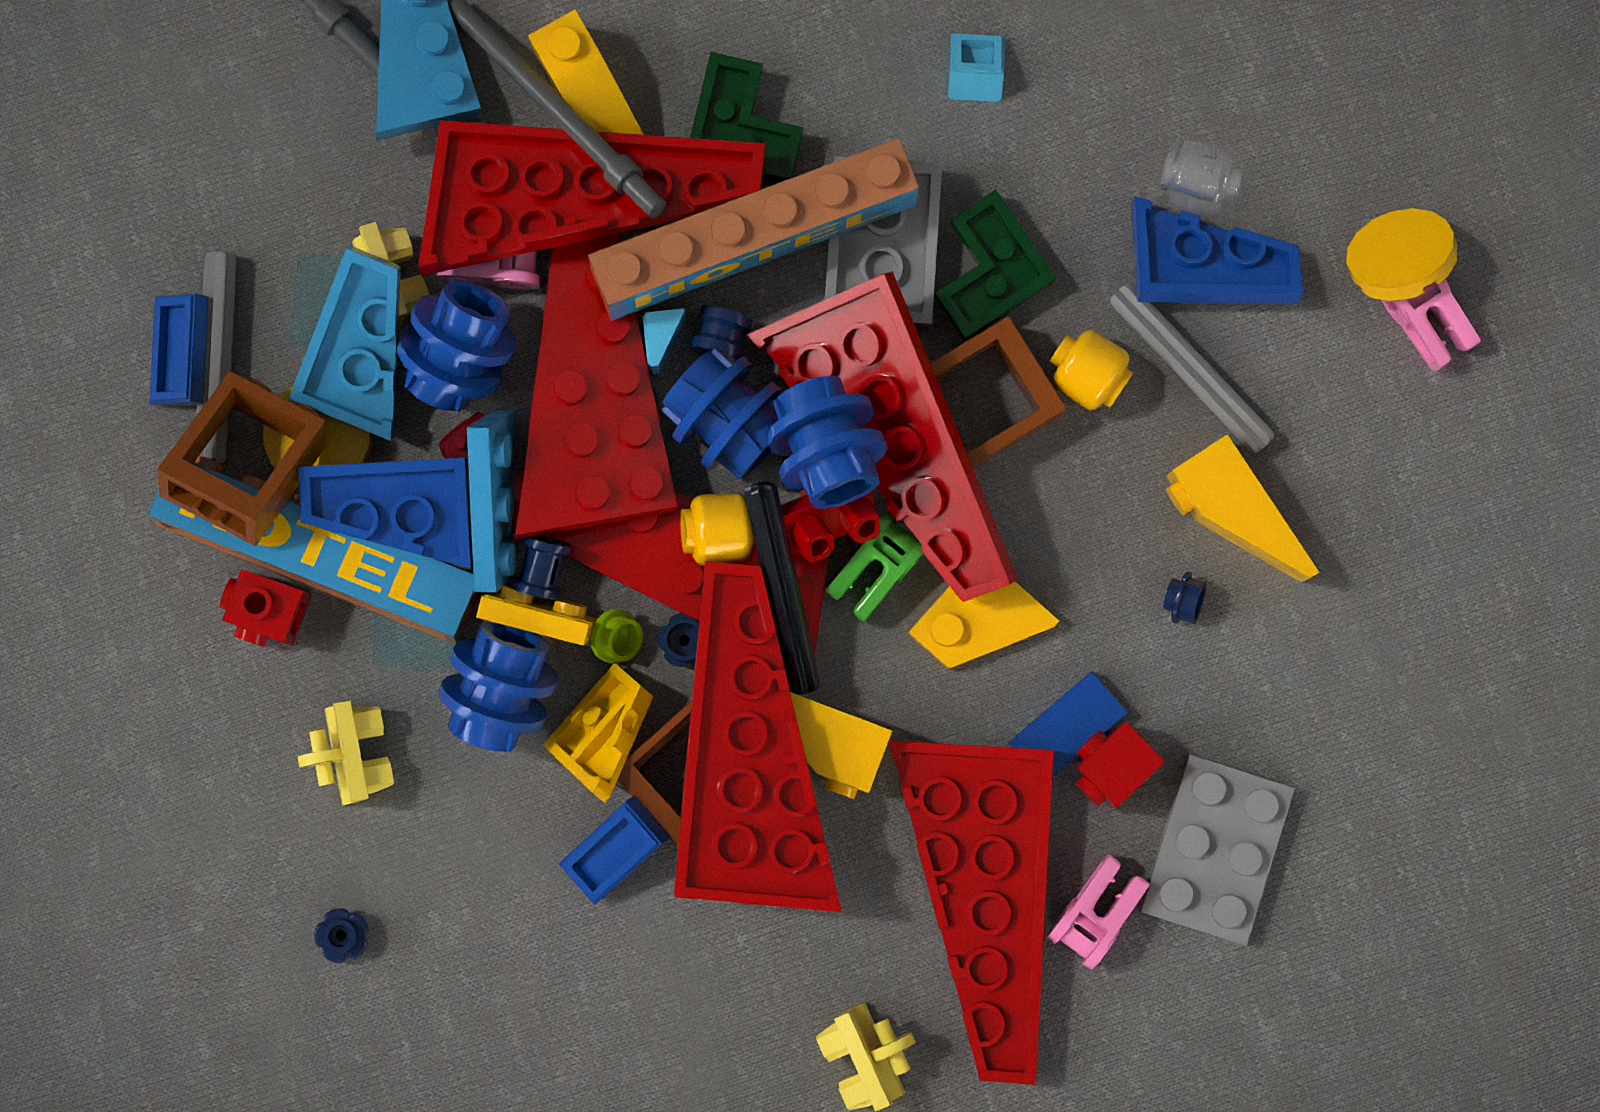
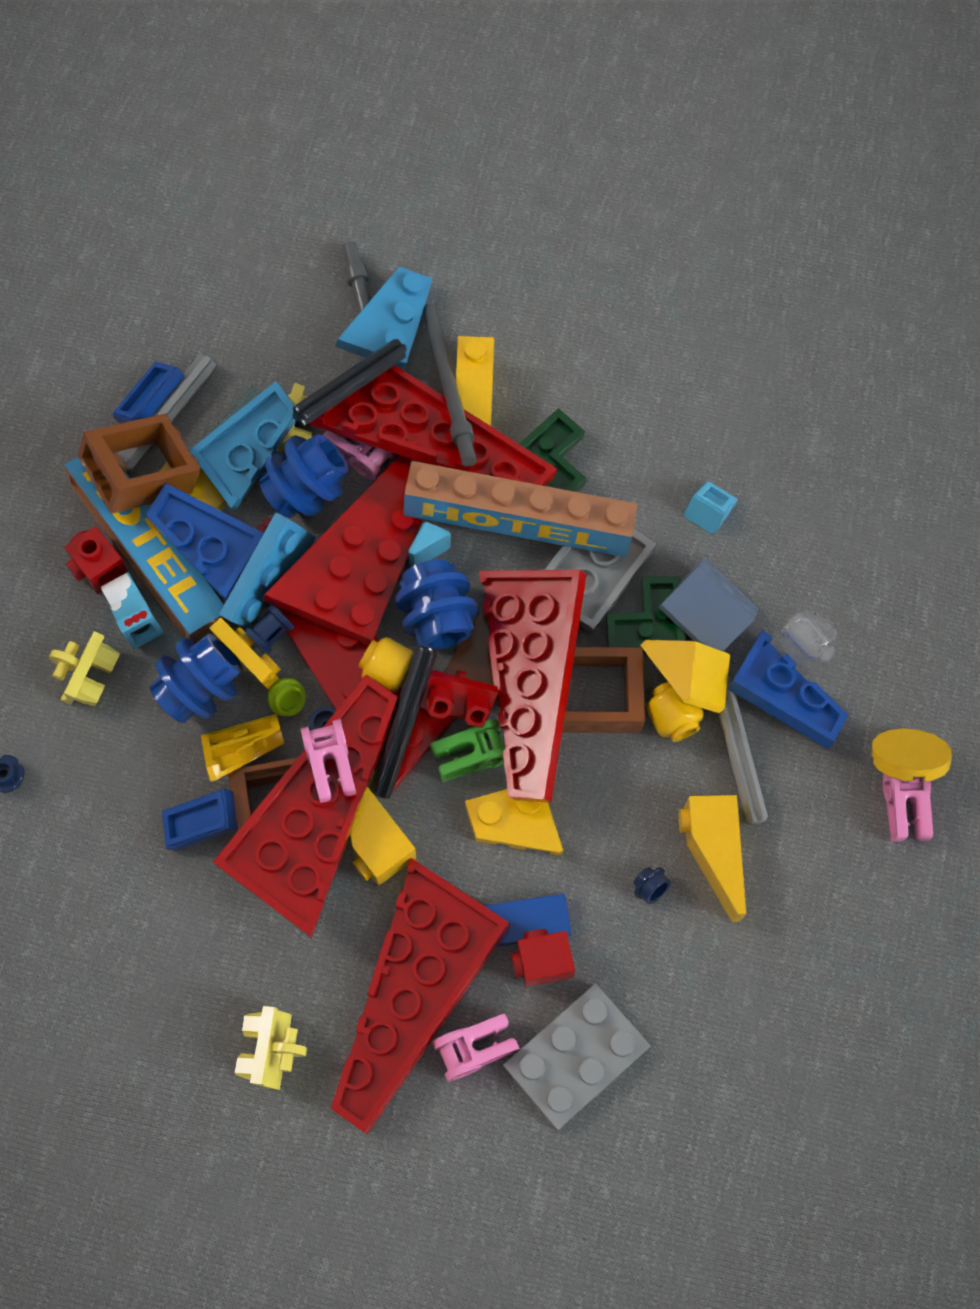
camera: 25 degrees right, 15 degrees down
dark blue wheel [689,305,753,363] -> none
blue piece [766,376,888,509] -> none
none -> medium azure leg [101,572,164,650]
none -> black axle [292,339,407,426]
none -> bright pink piece [301,719,356,803]
none -> yellow slope [640,640,730,714]
none -> sand blue slope [658,557,759,651]

